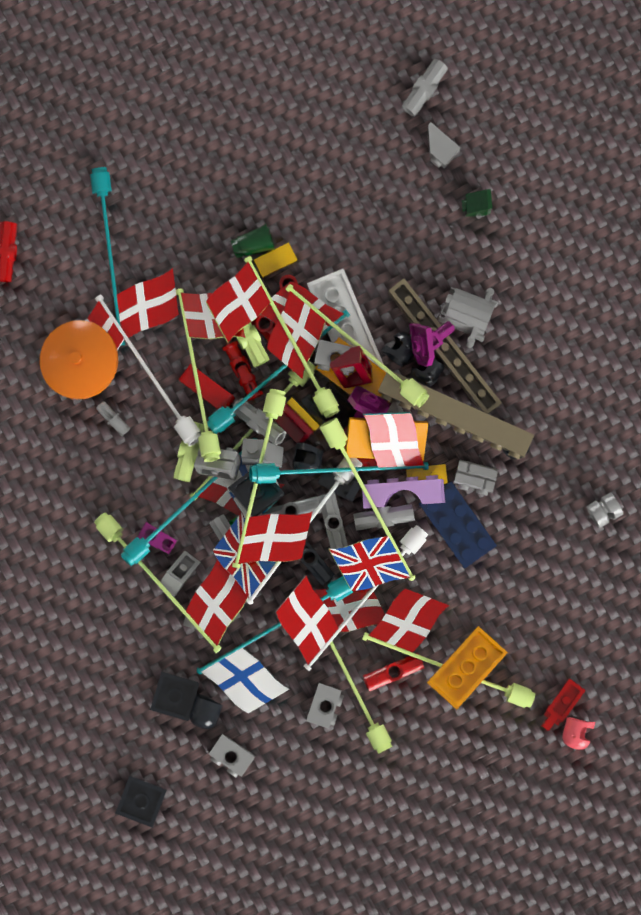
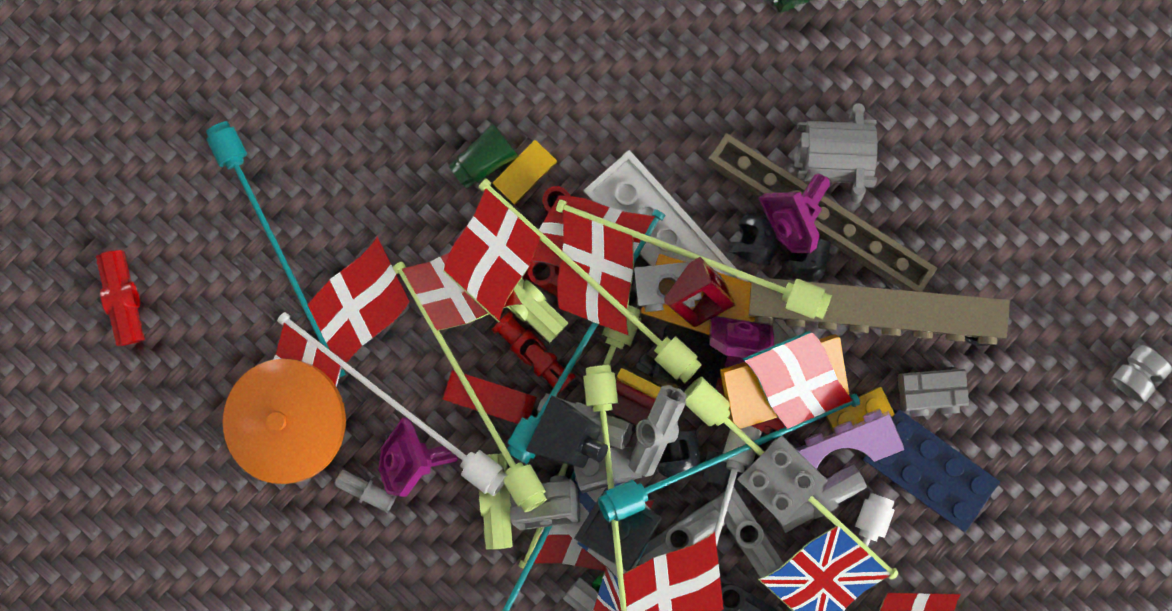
camera: 20 degrees left, 0 degrees up
none -> magenta piece [378,417,458,497]
none -> black torso [526,396,608,468]
none -> light grey piece [628,385,687,477]
none -> light grey hinge [737,435,828,524]

